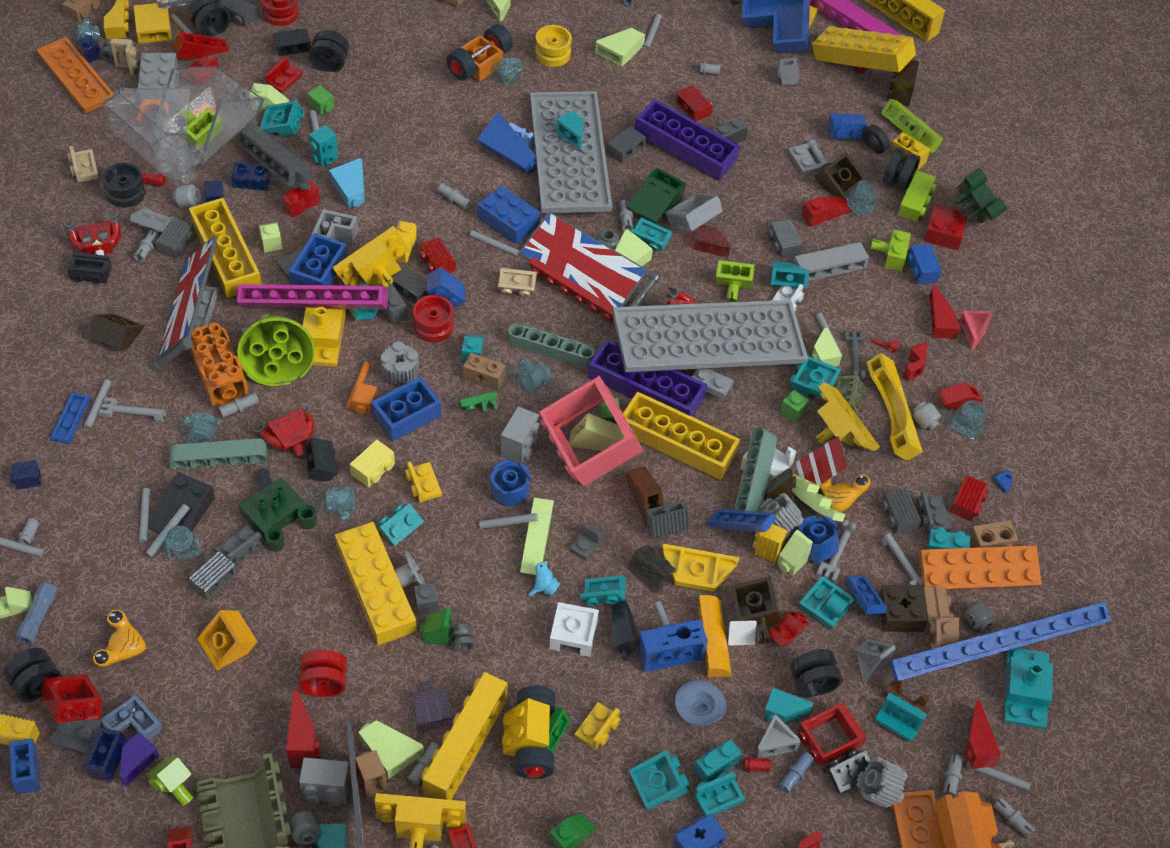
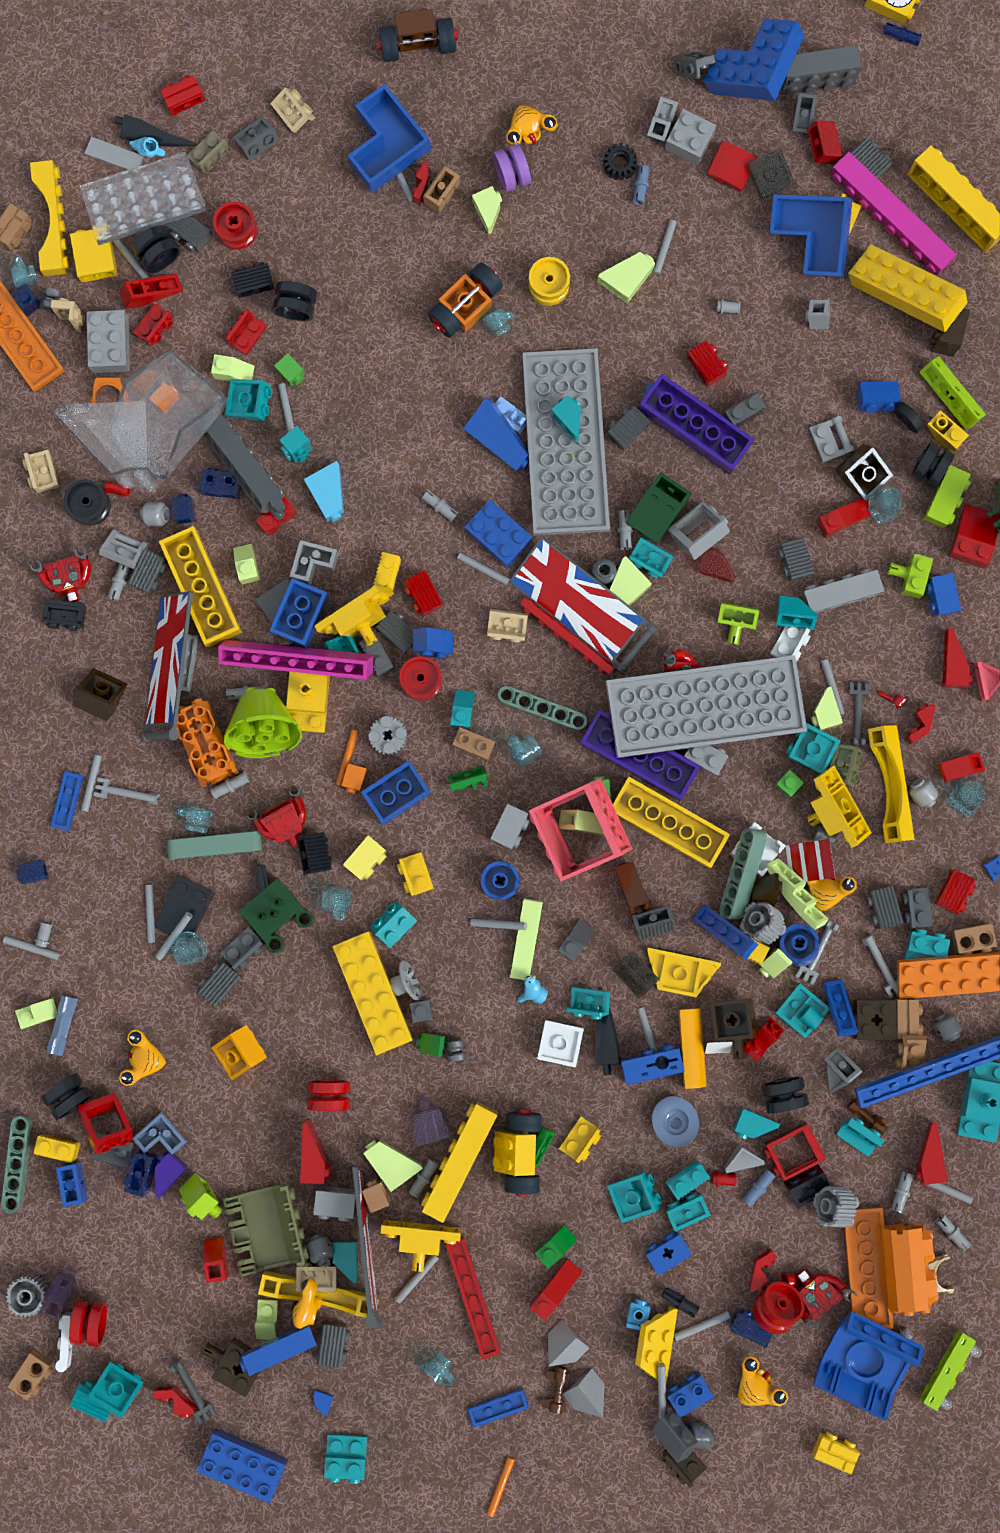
camera: 10 degrees right, 30 degrees up
lime brick [180,107,222,150] -> none

